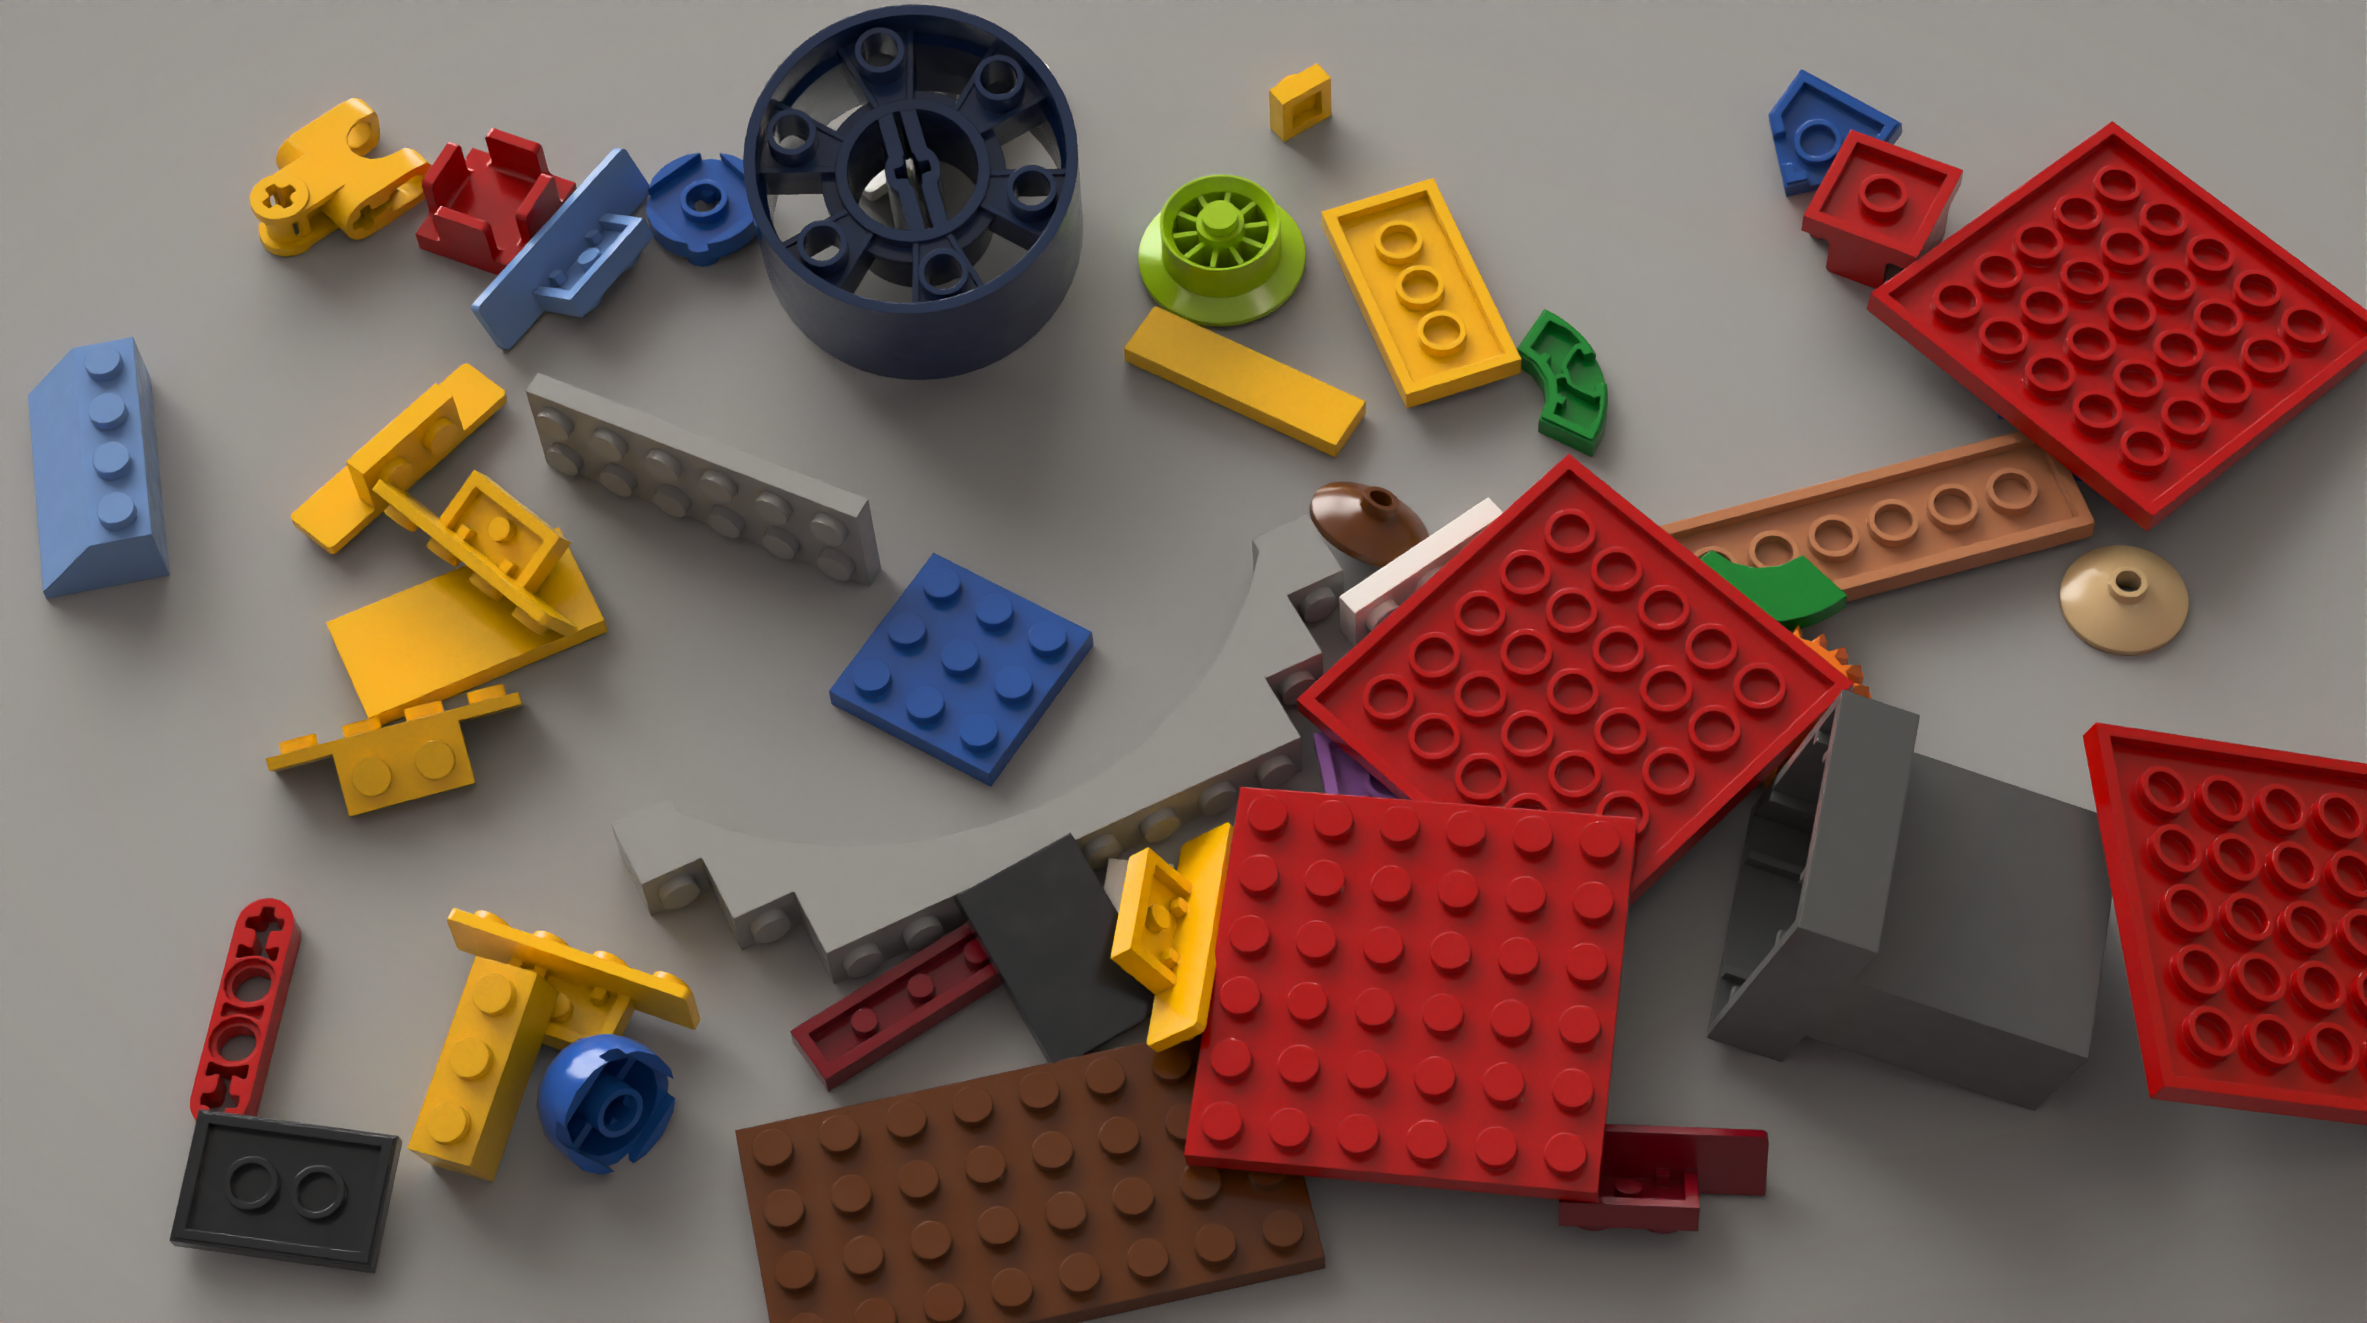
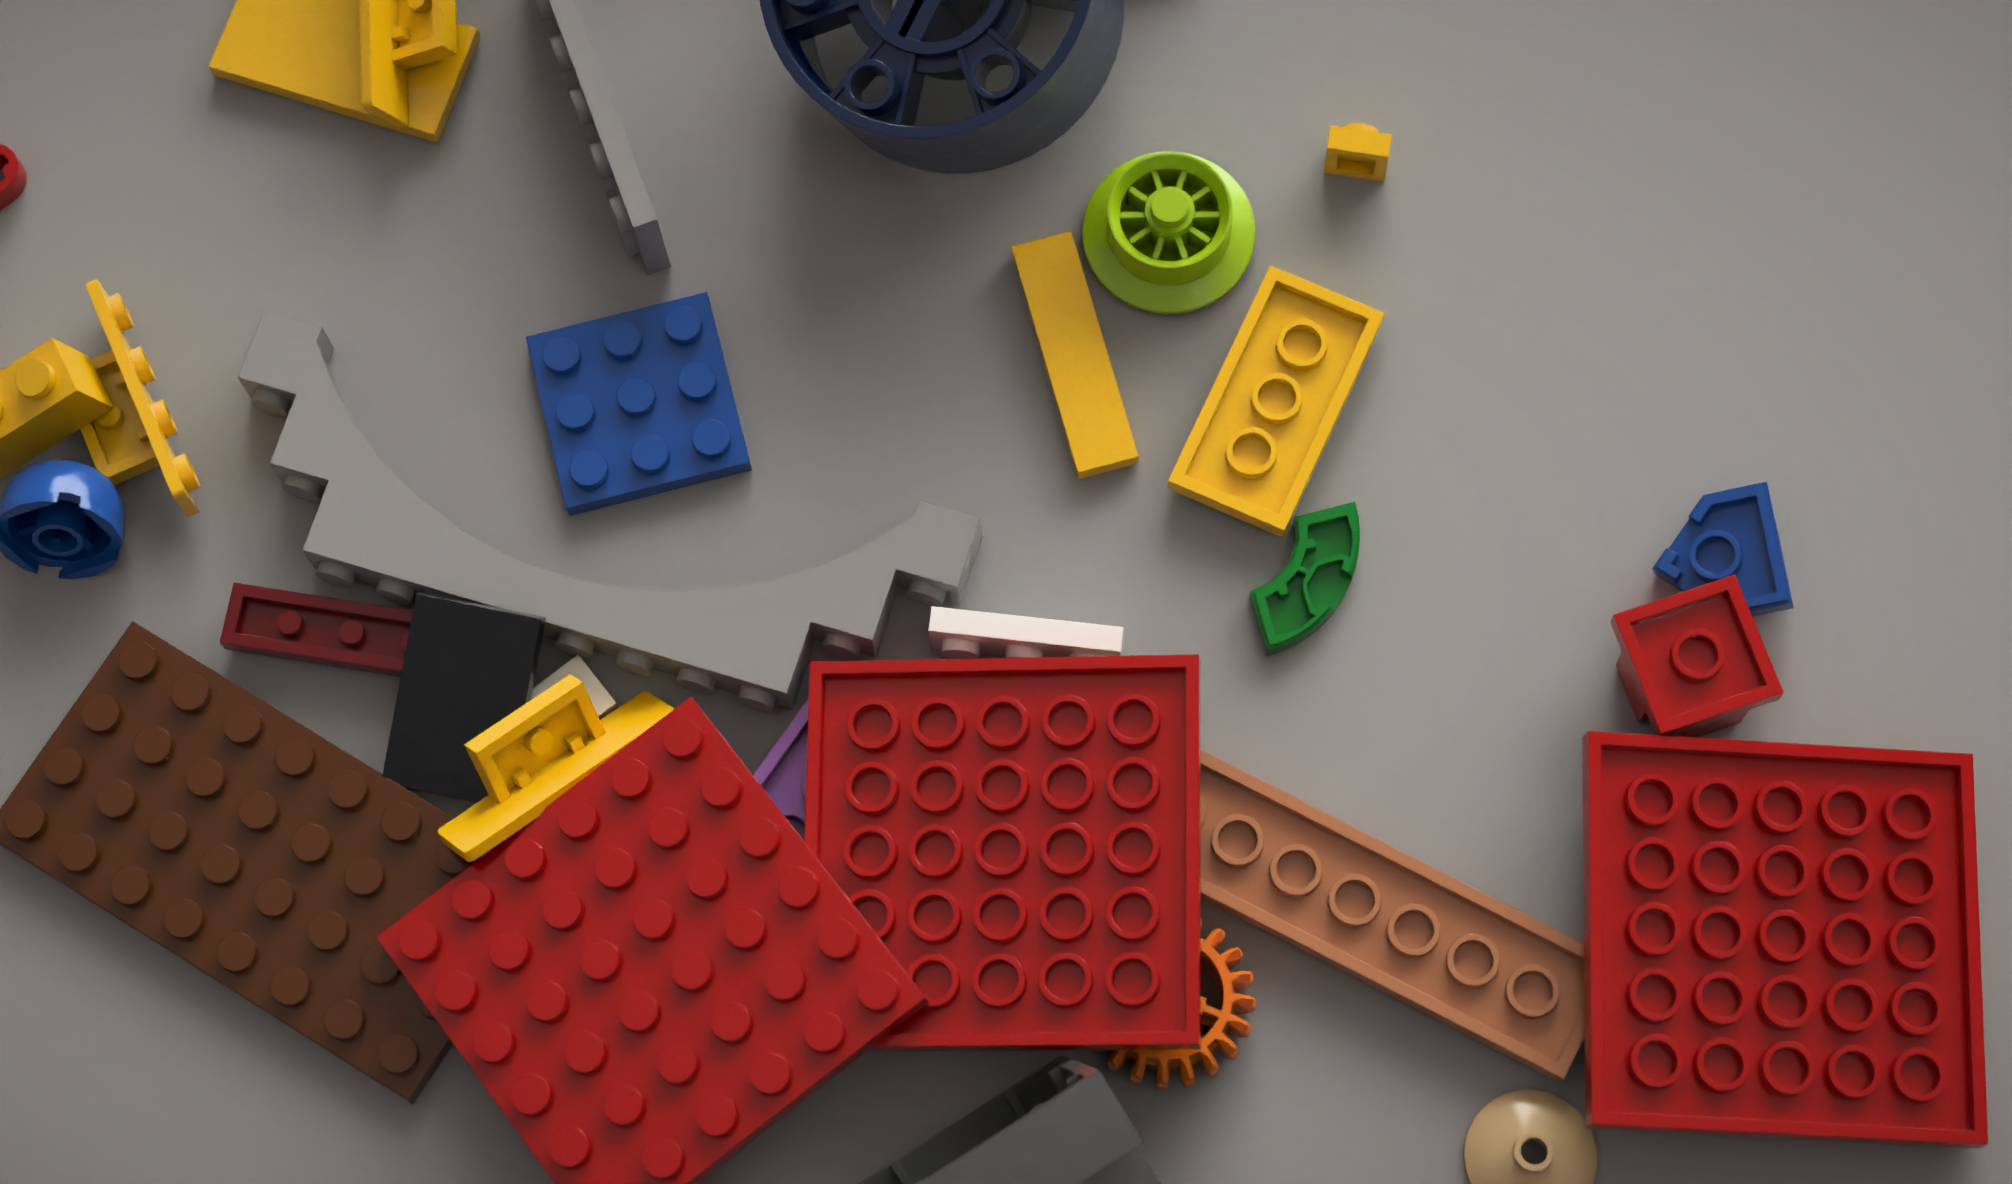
camera: 45 degrees right, 15 degrees up
yellow bracket [266,684,524,817] -> none
reddish brown dish [1309,482,1429,567] -> none
green tile [1700,550,1847,631] -> none

